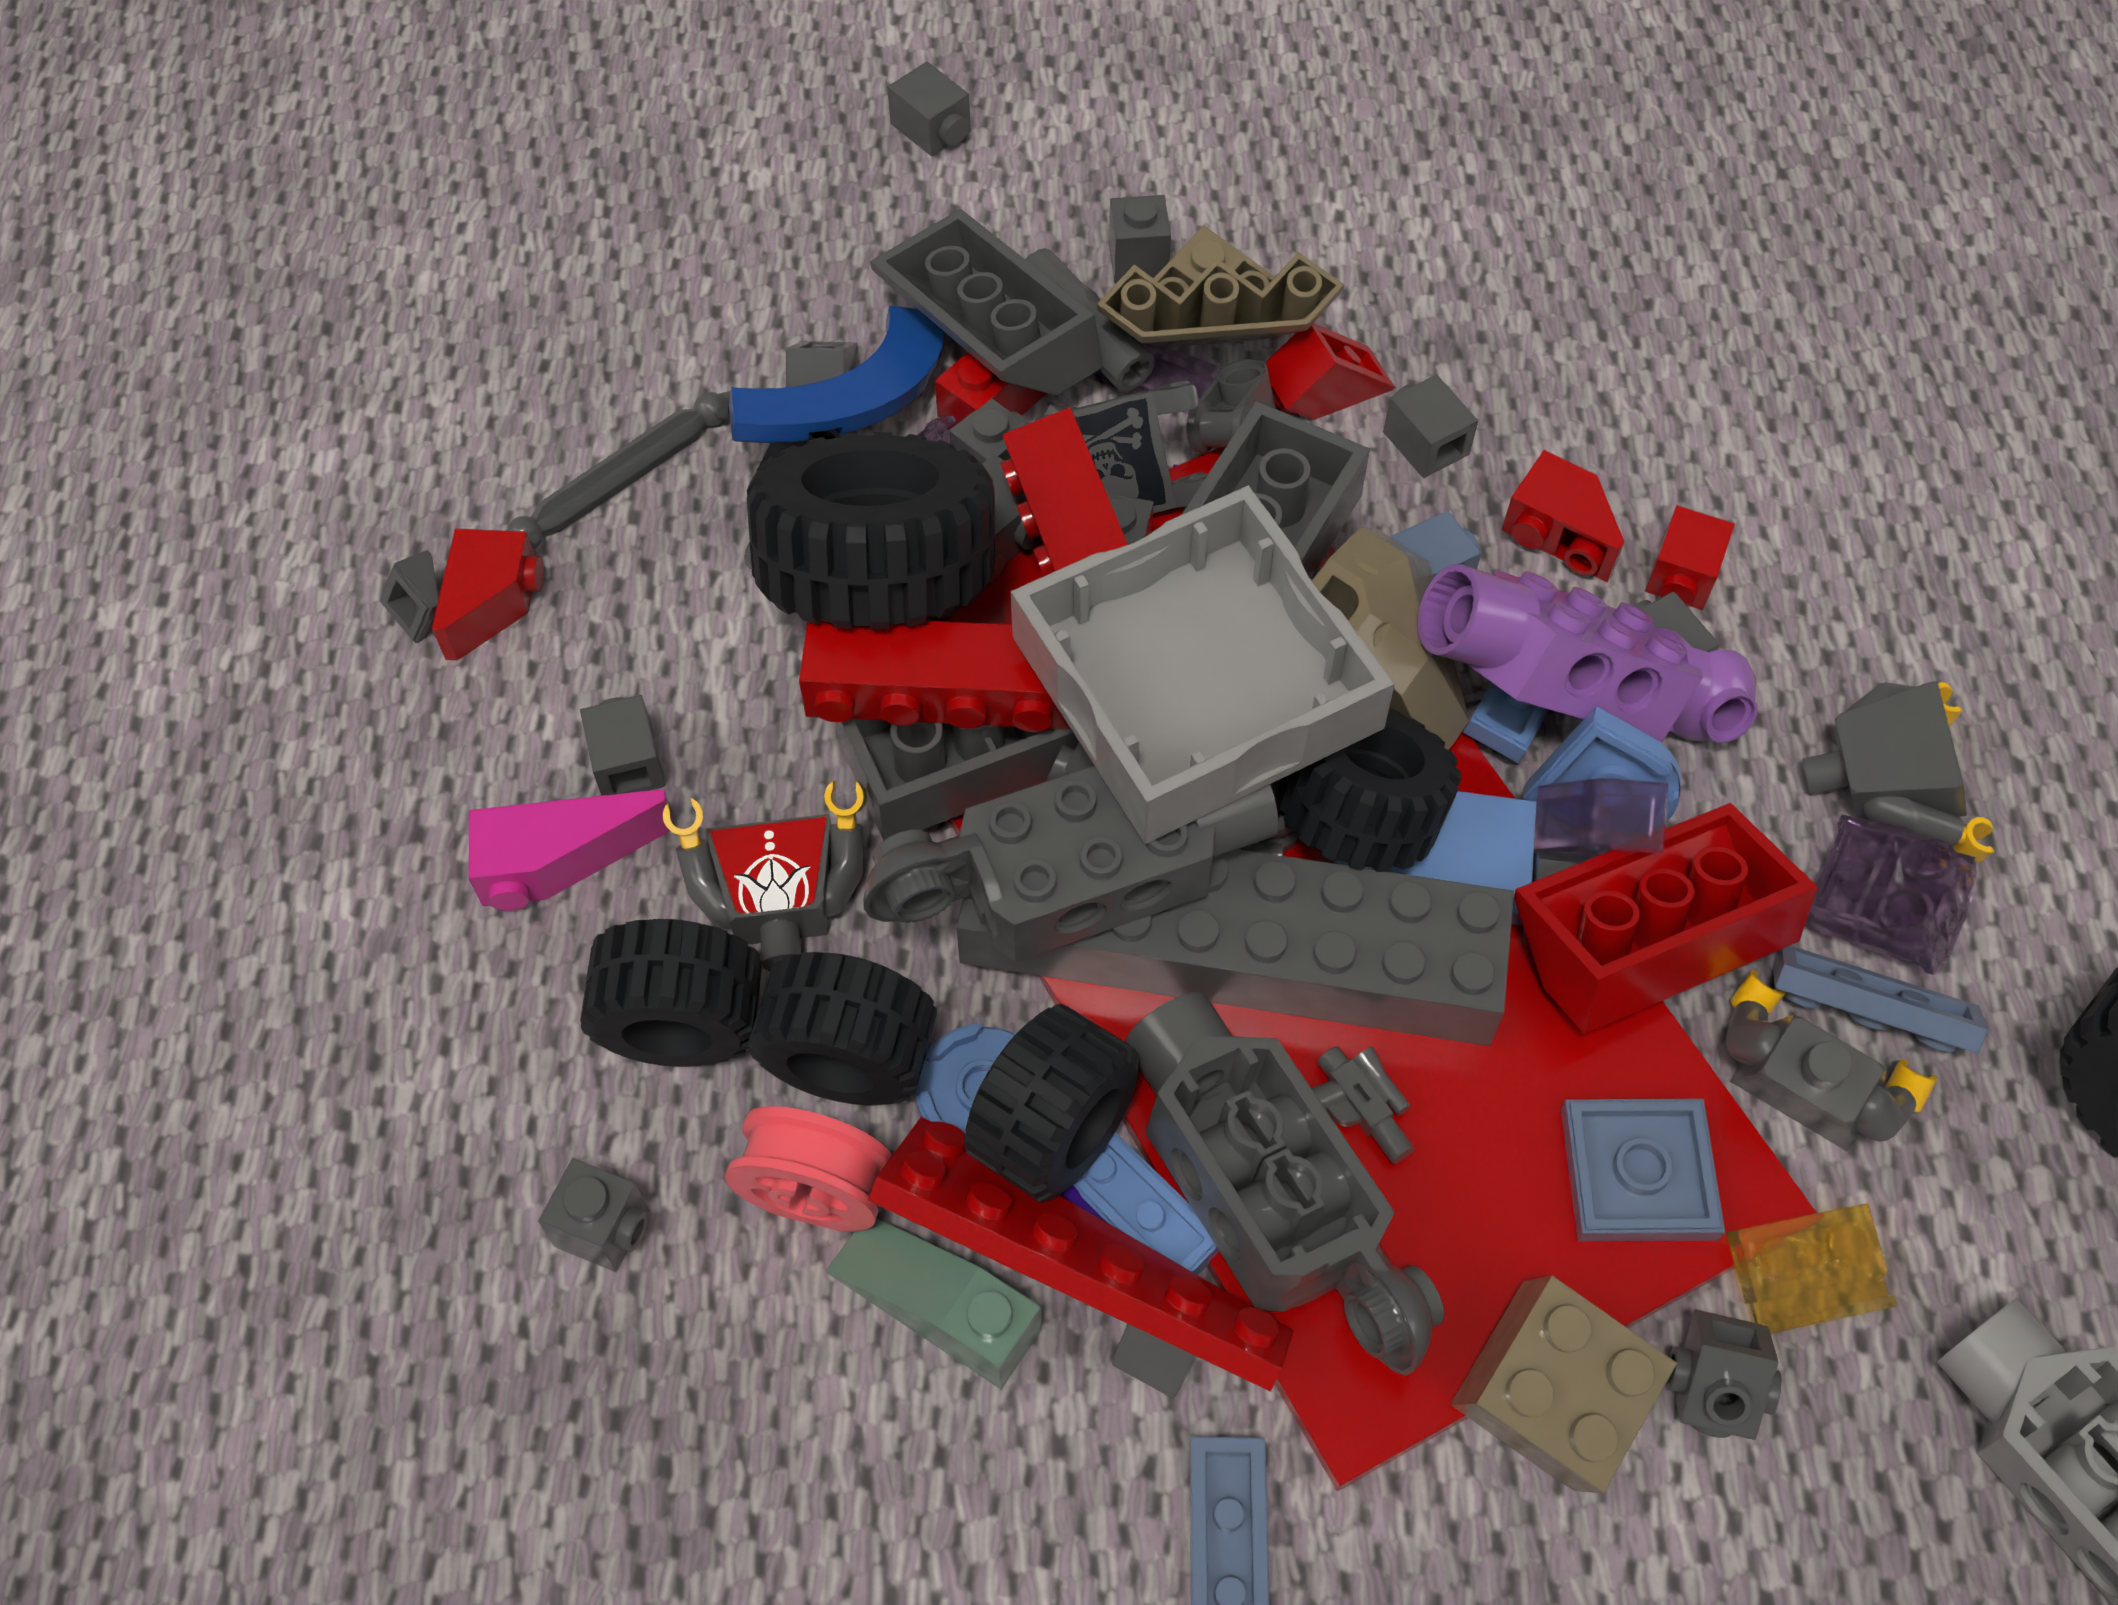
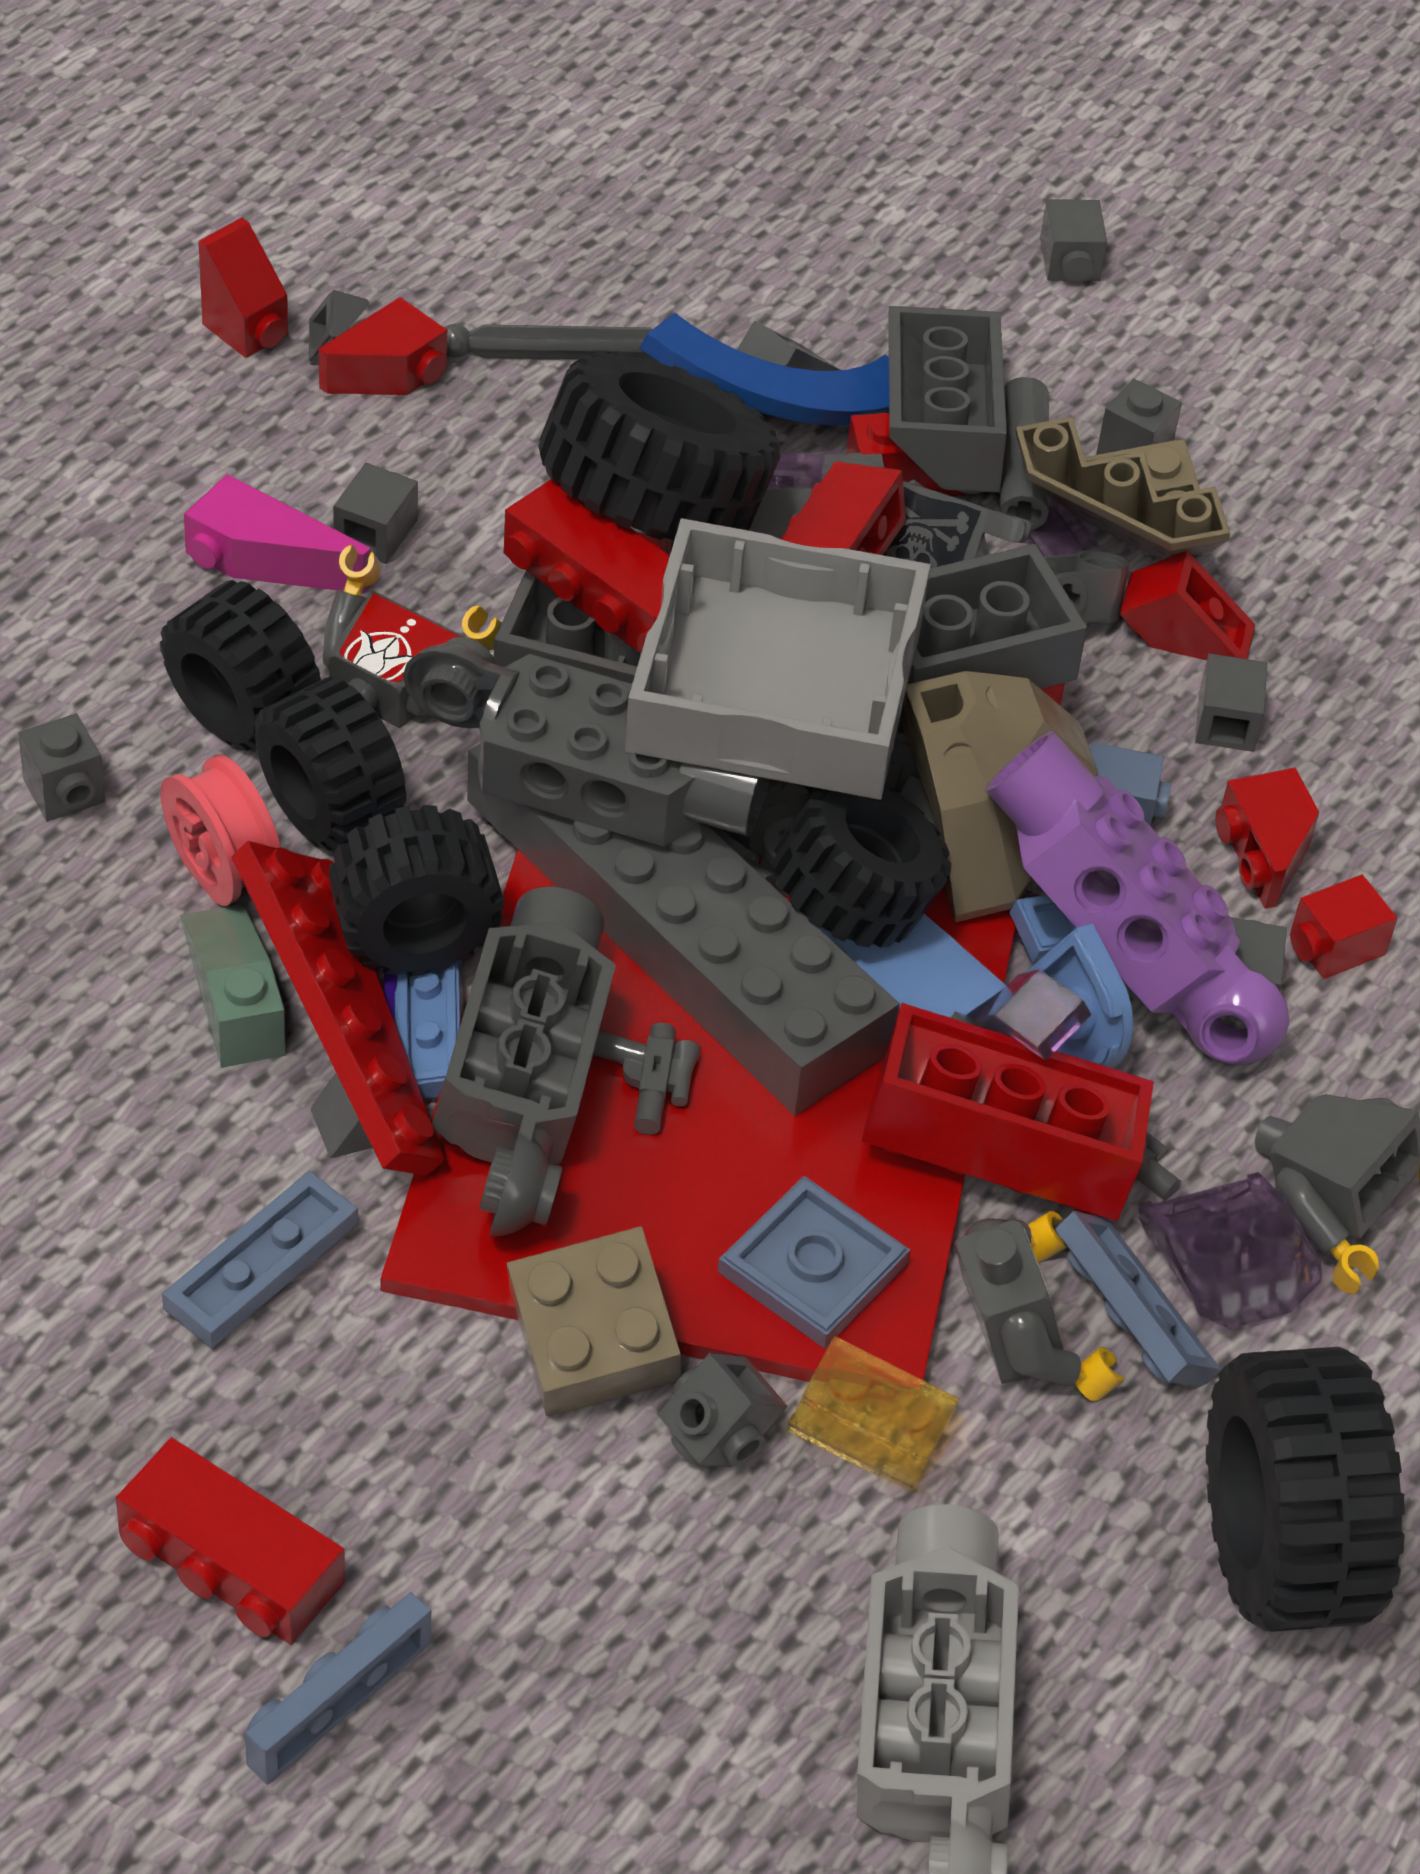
camera: 35 degrees right, 10 degrees down
none -> red slope [198,217,288,358]

